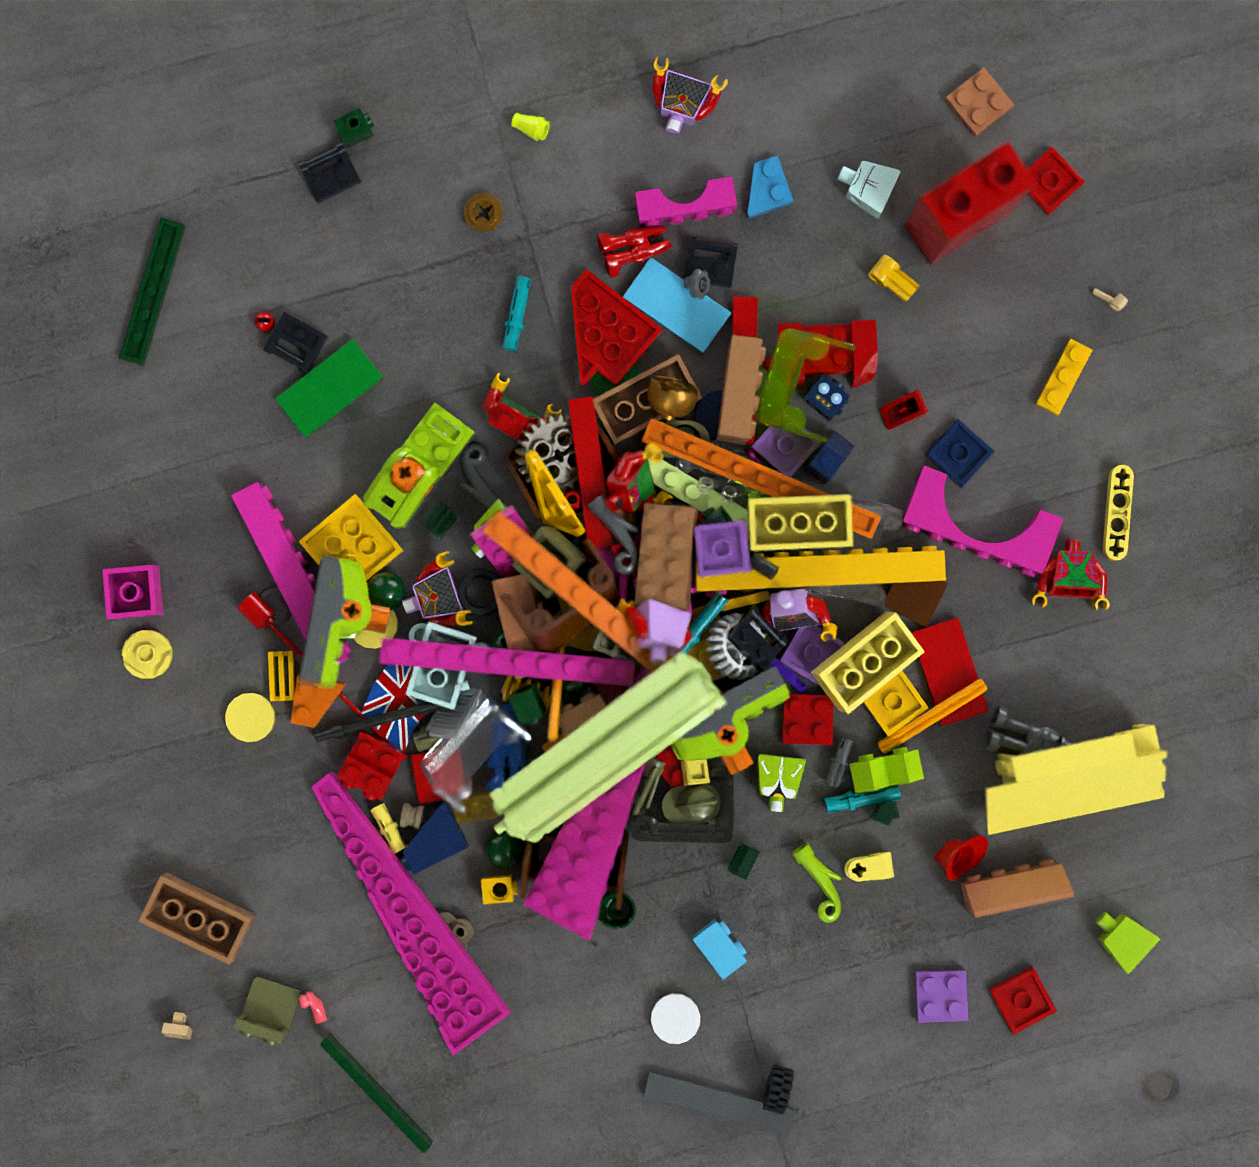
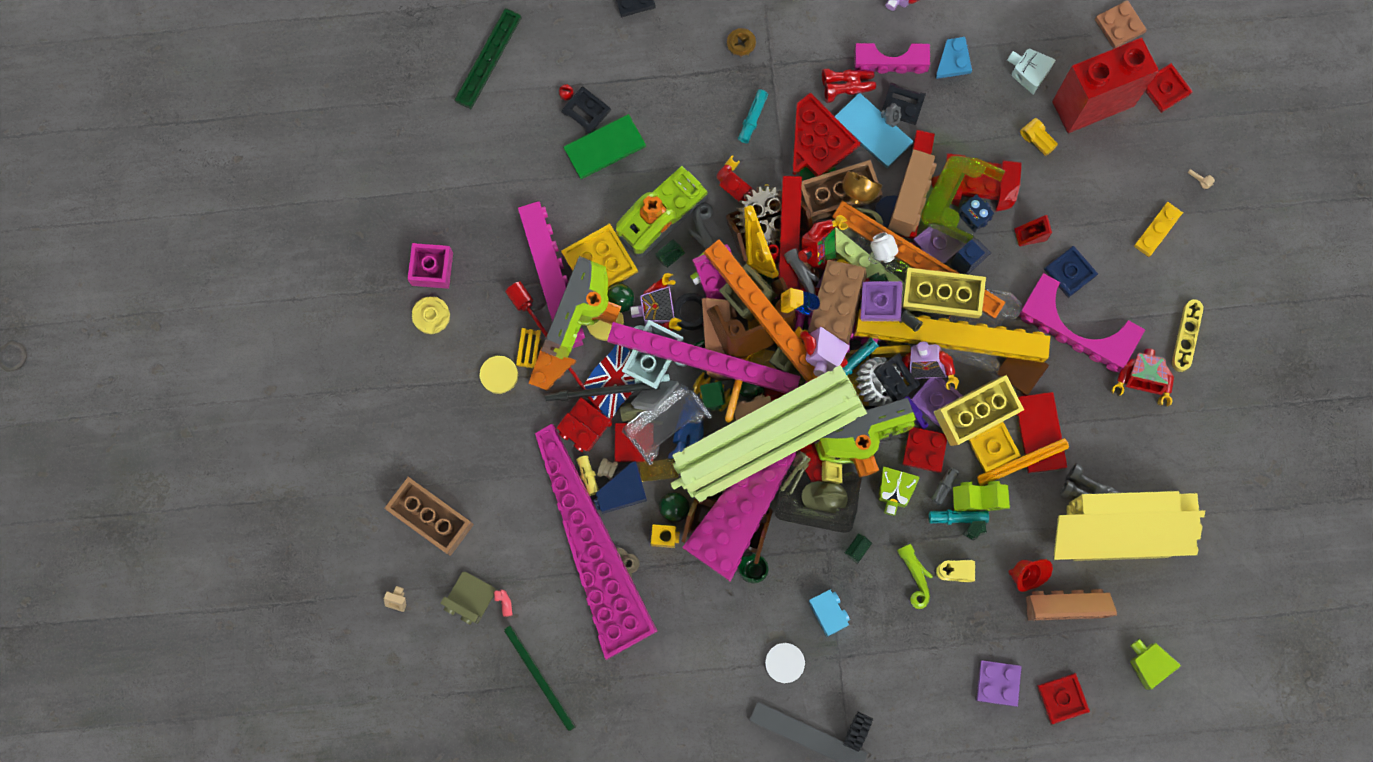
camera: 15 degrees right, 10 degrees down
none -> leg [781,288,820,315]
none -> white head [870,232,899,263]

